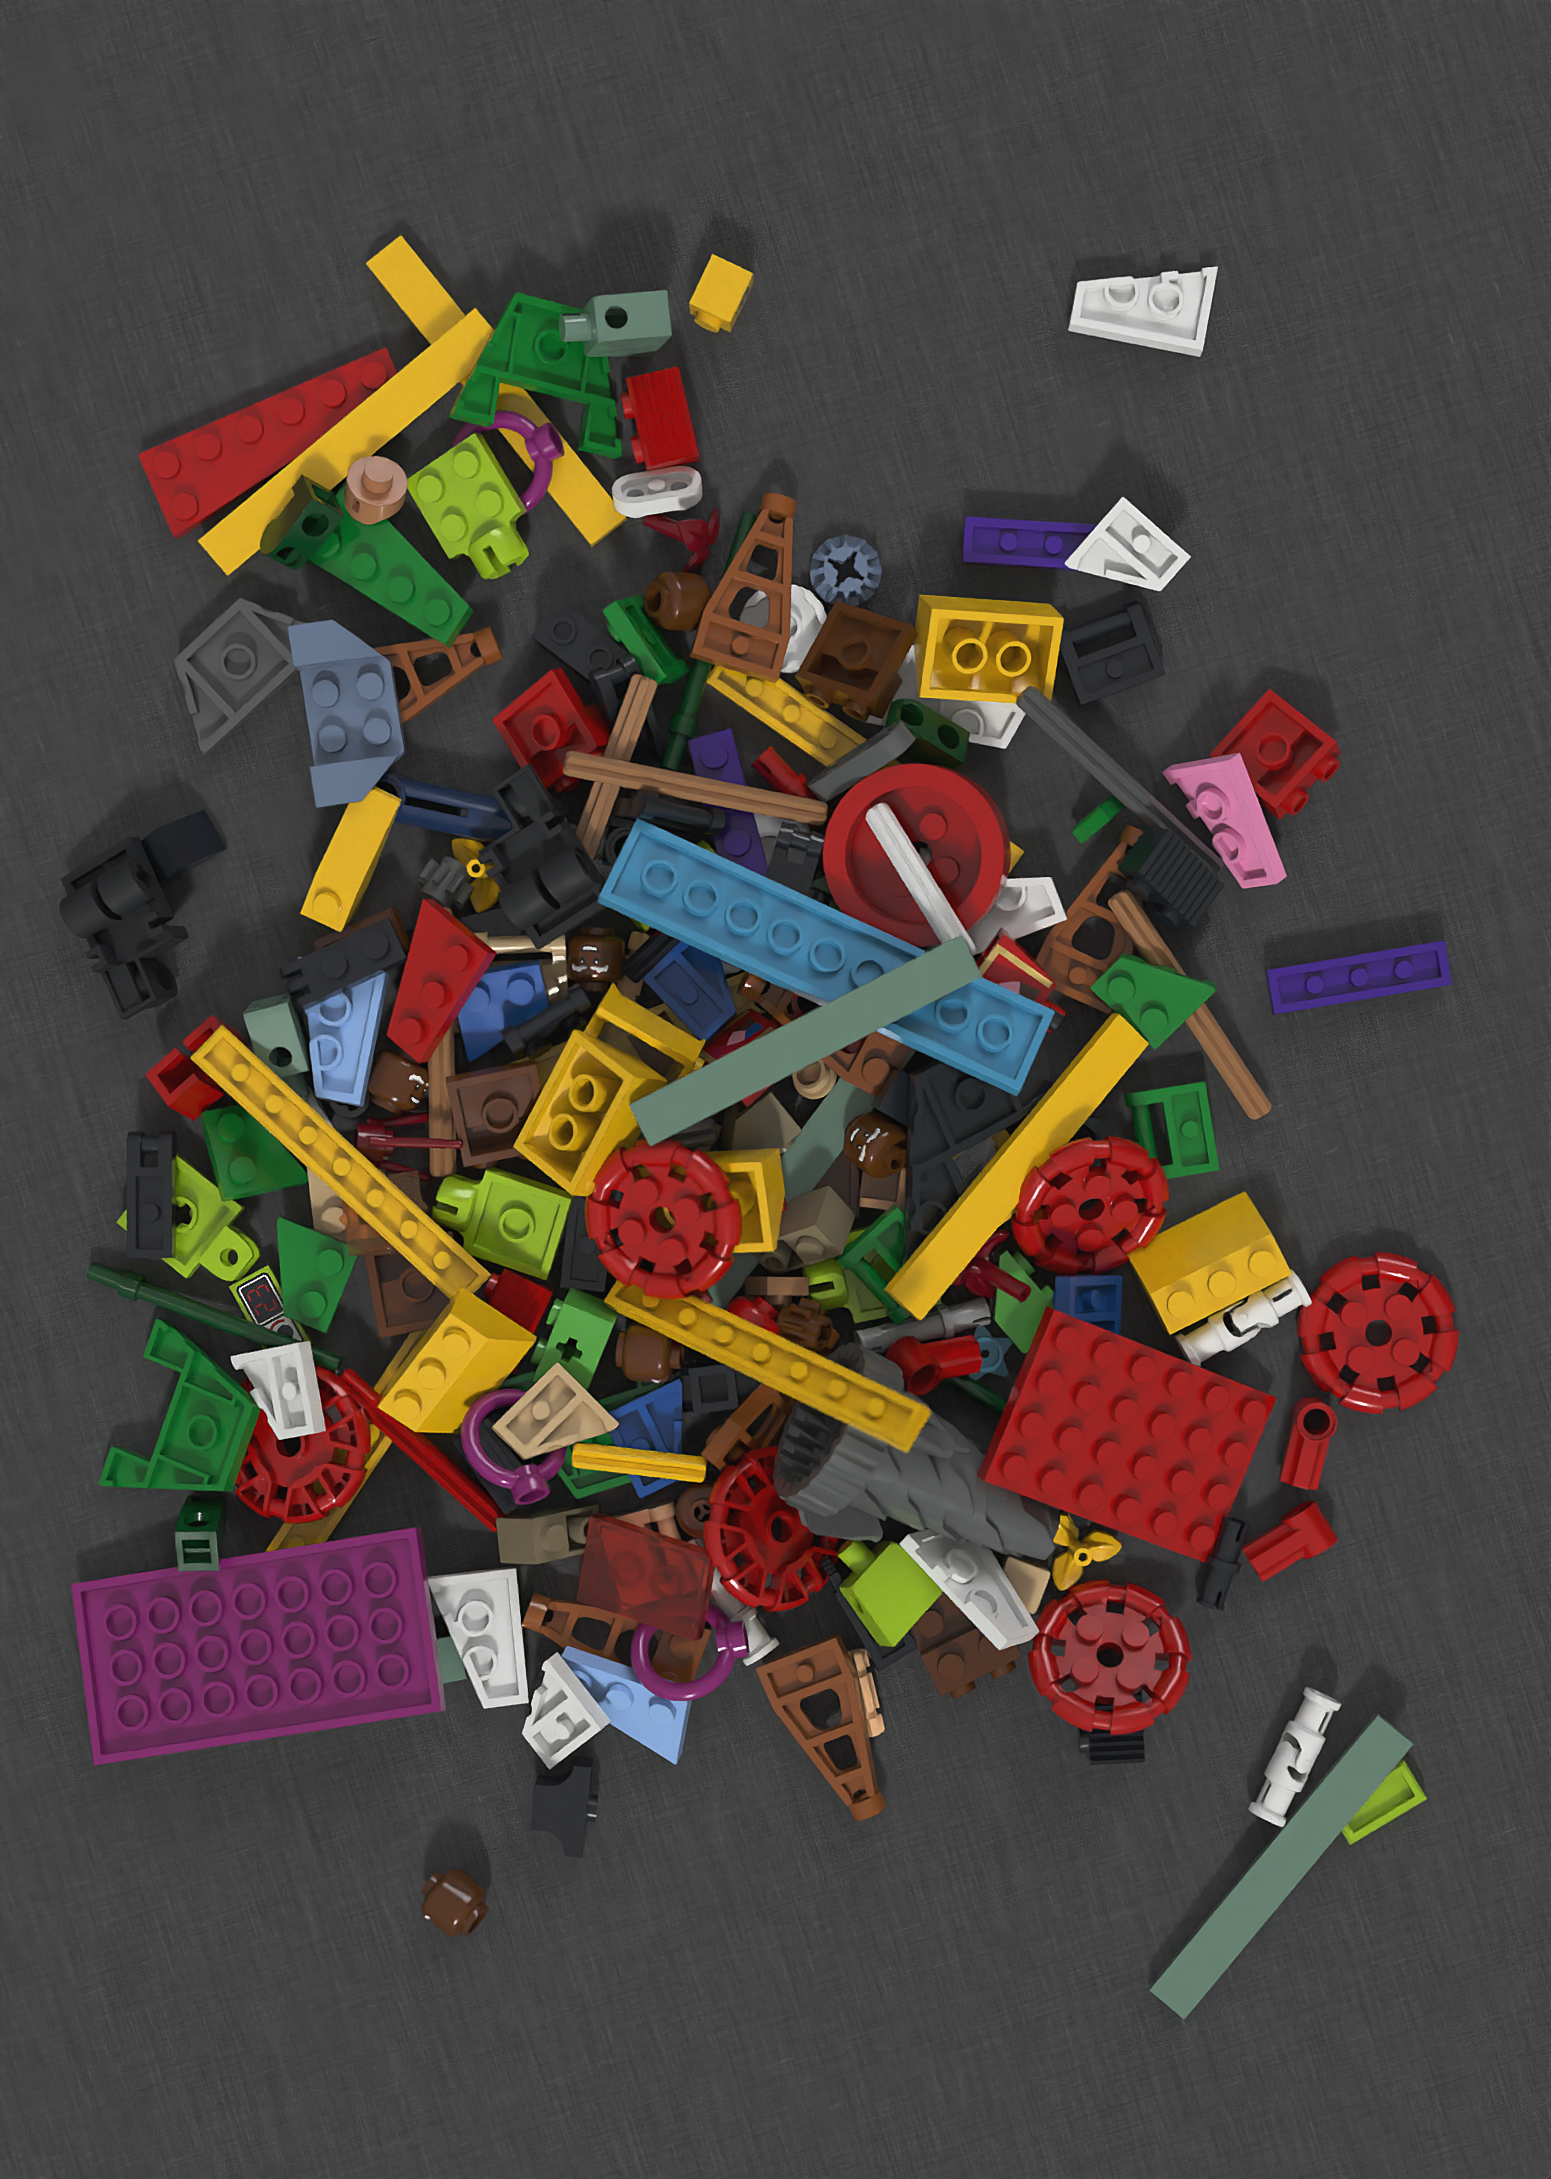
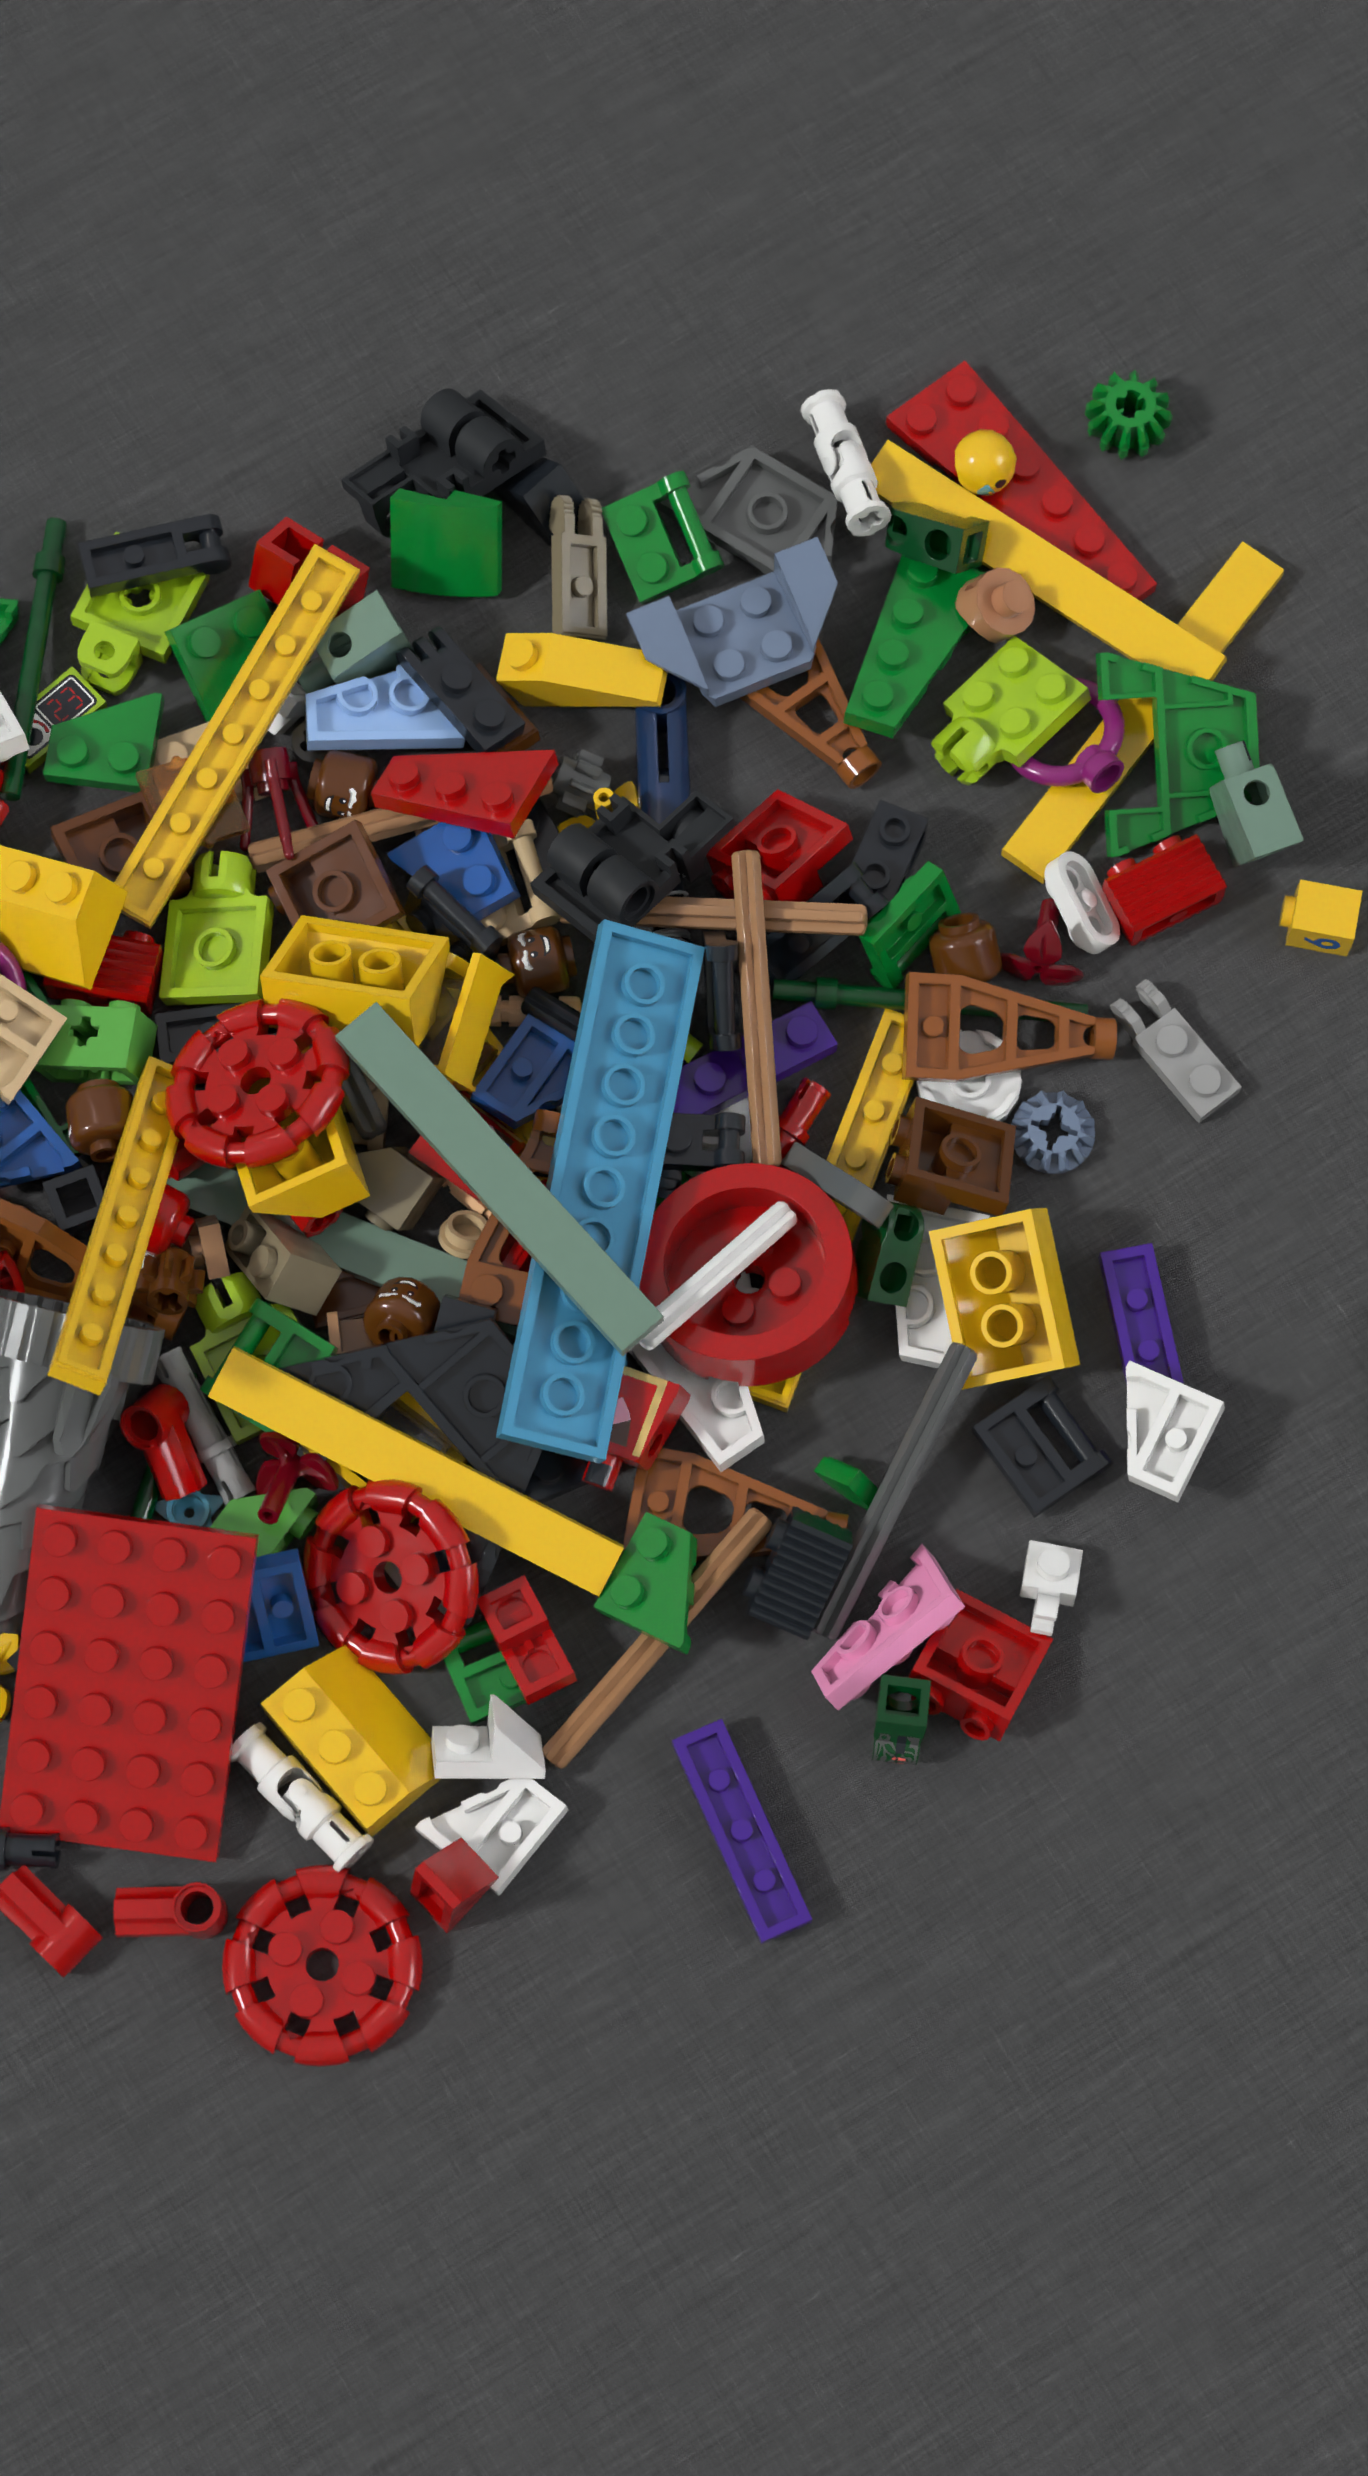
camera: 75 degrees right, 15 degrees down
none -> green slope [390,488,502,597]
none -> red slope [410,1837,499,1933]
none -> white wing [415,1779,568,1896]
none -> white slope [431,1694,546,1779]
none -> red slope [477,1575,577,1705]
none -> dark tan hinge [549,495,607,642]
none -> green plate [601,471,724,605]
none -> white piece [801,389,891,537]
none -> dark green leg [872,1674,931,1766]
none -> yellow piece [955,429,1017,495]
none -> white plate [1020,1540,1083,1636]
none -> green gear [1085,369,1172,461]
none -> light grey hinge [1110,979,1242,1123]

